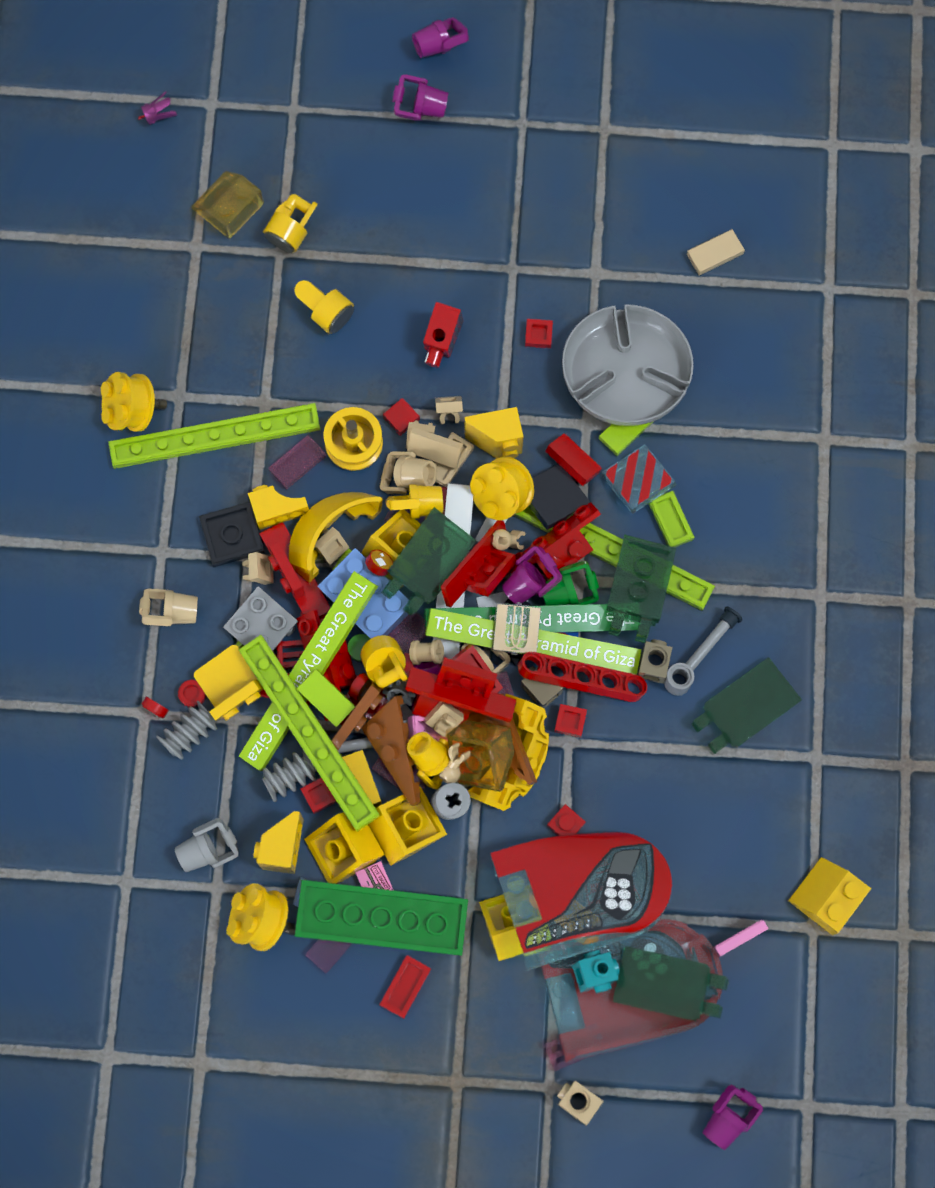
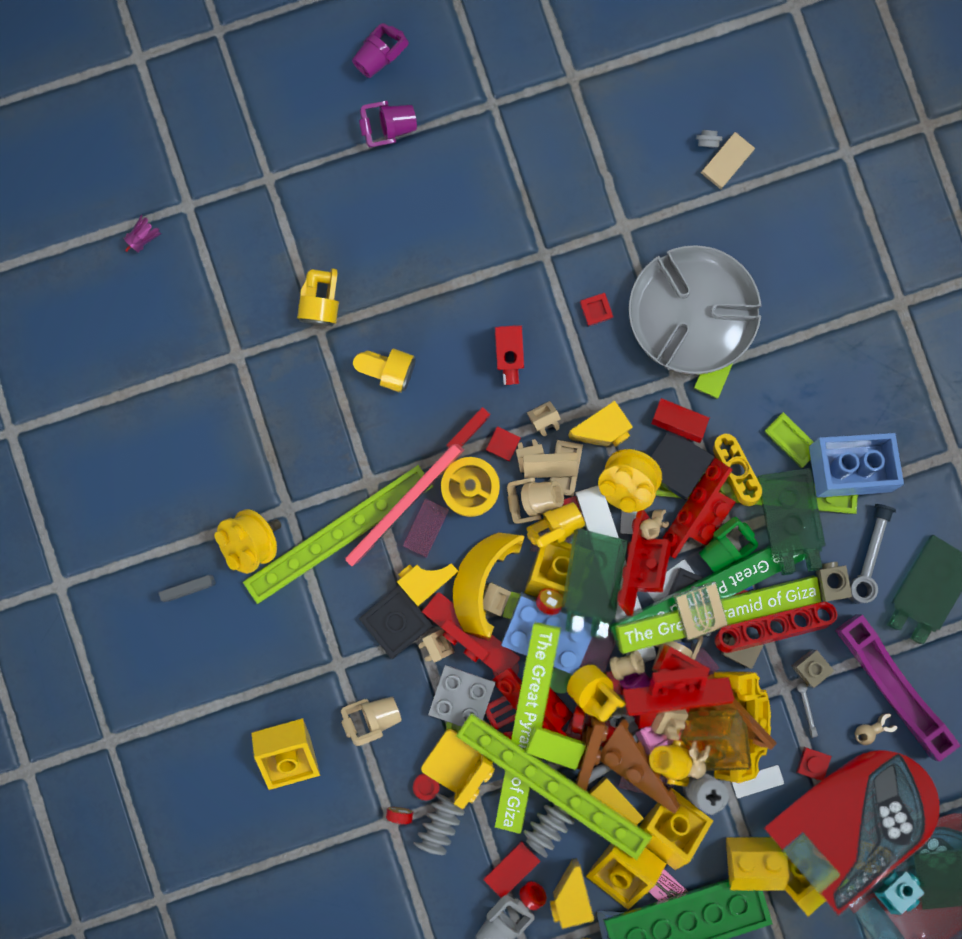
camera: 20 degrees left, 10 degrees up
clear yellow slope [191,171,264,239] -> none
red plate [301,778,337,814] -> none
magenta piece [502,546,562,605] -> none
red plate [554,704,587,738] -> none
tile [602,445,676,514] -> none
none -> dark grey tile [158,575,216,602]
none -> yellow slope [251,719,320,790]
none -> coral tile [346,444,464,566]
none -> red tile [446,407,490,449]
none -> red tile [483,841,540,898]
none -> red tile [519,881,547,910]
none -> light grey plate [696,130,722,147]
none -> yellow beam [713,434,762,506]
none -> yellow slope [726,837,789,890]
none -> white sticker [732,765,784,798]
none -> dark tan brick [791,649,834,688]
none -> light grey hinge [797,683,818,738]
none -> medium blue brick [809,433,904,498]
none -> magenta arch [835,614,961,762]
none -> tan arm [855,713,897,745]

